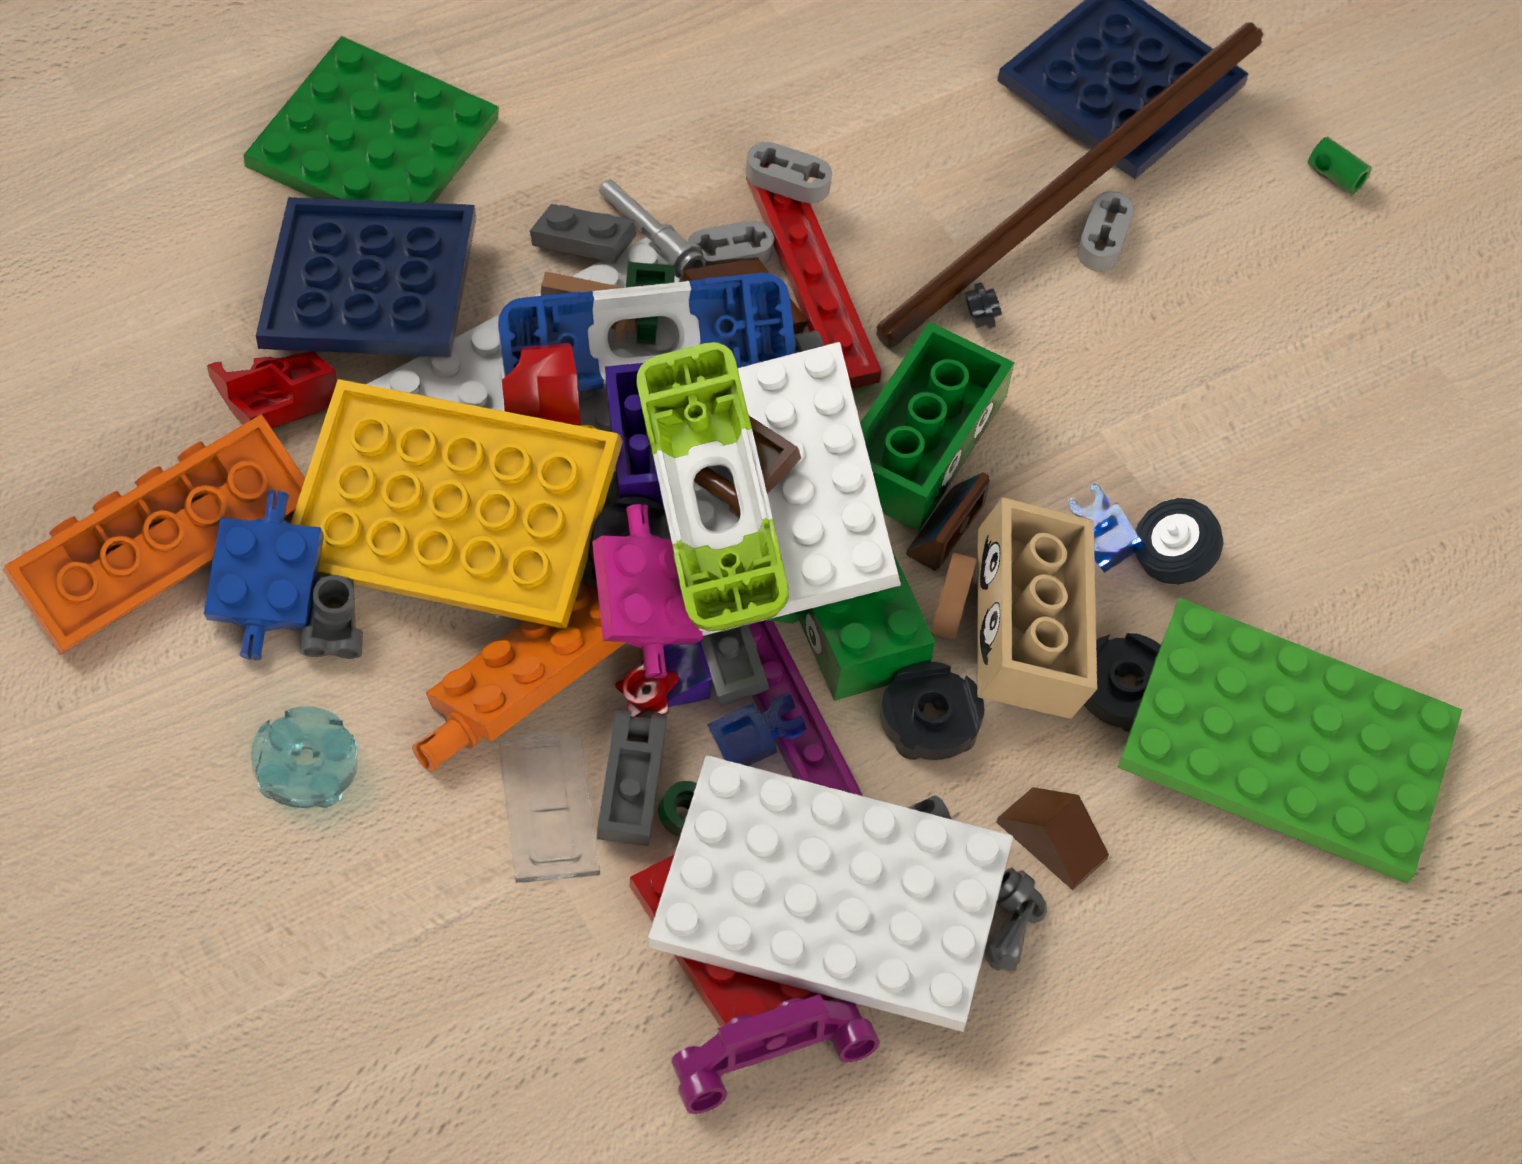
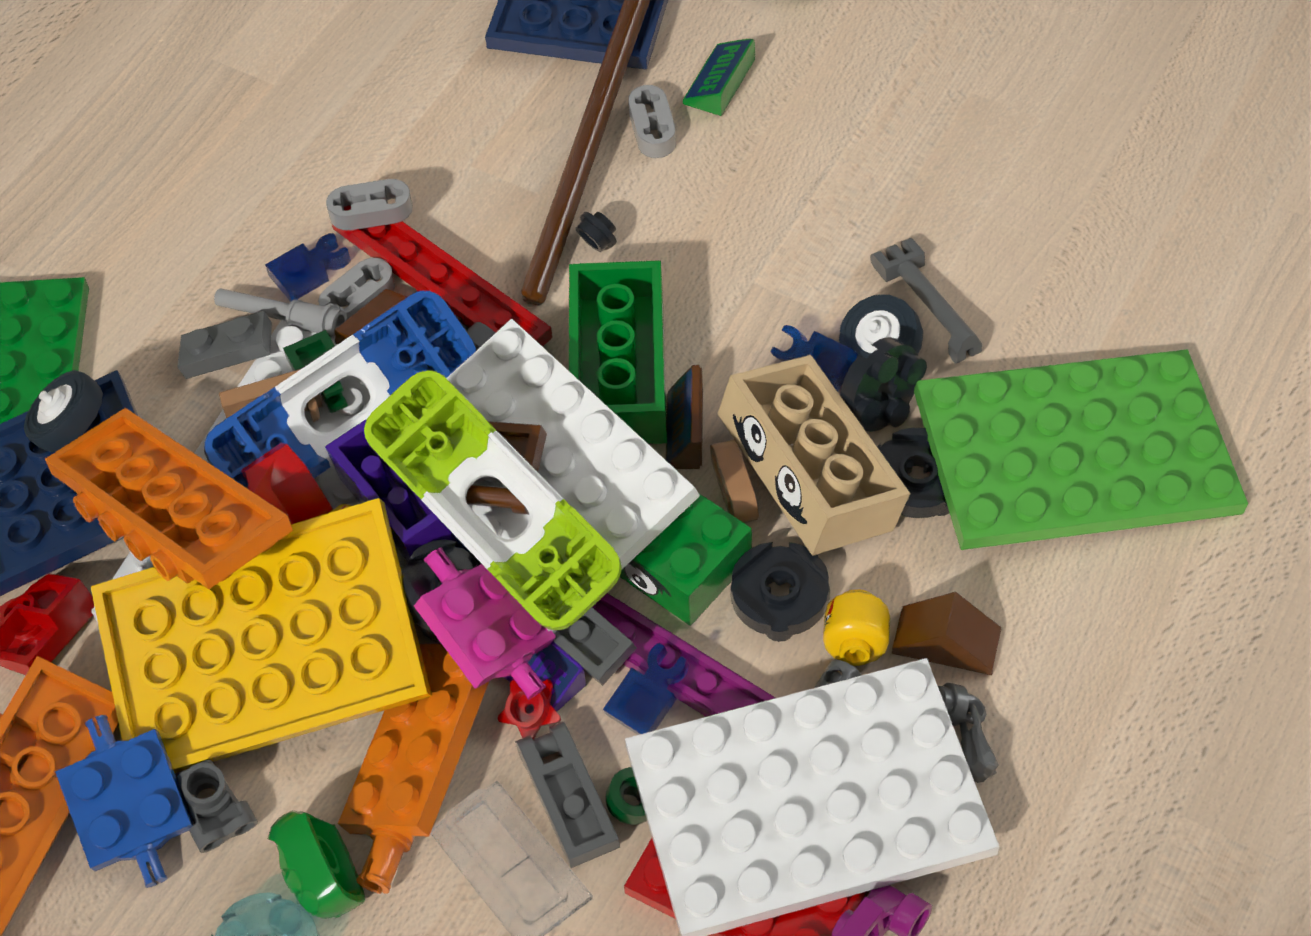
camera: 20 degrees left, 0 degrees up
none -> black wheel [24,370,103,452]
none -> orange plate [45,408,293,589]
none -> clear blue plate [265,233,351,302]
none -> green piece [267,810,365,919]
none -> green slope [683,39,755,116]
none -> yellow head [823,589,890,666]
none -> black plate [840,337,927,432]
none -> dark grey hinge [870,238,982,363]

